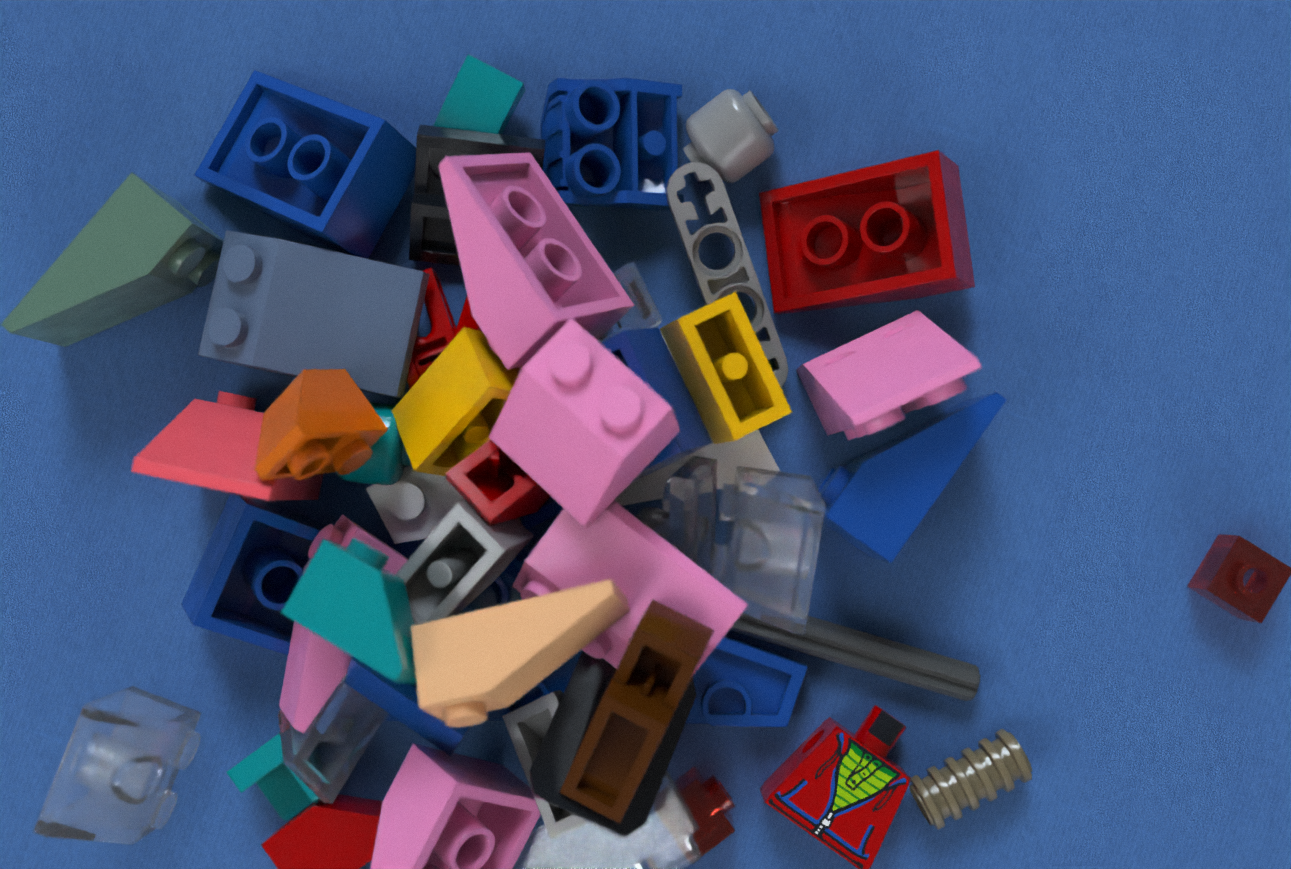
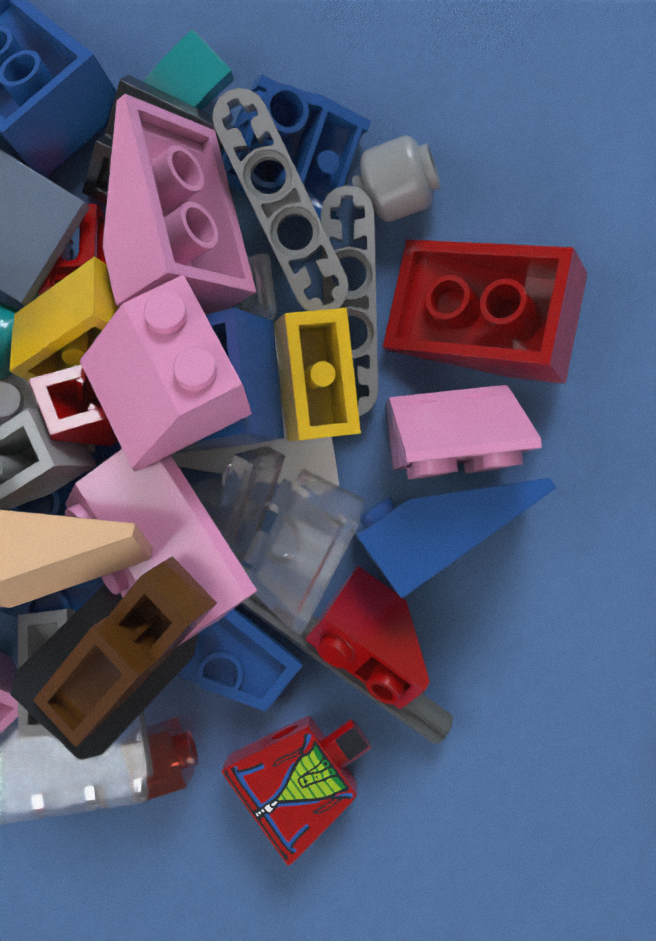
camera: 20 degrees right, 0 degrees up
dark tan piece [909,729,1032,830] -> none
none -> light grey beam [212,88,349,311]
none -> red slope [305,566,430,710]

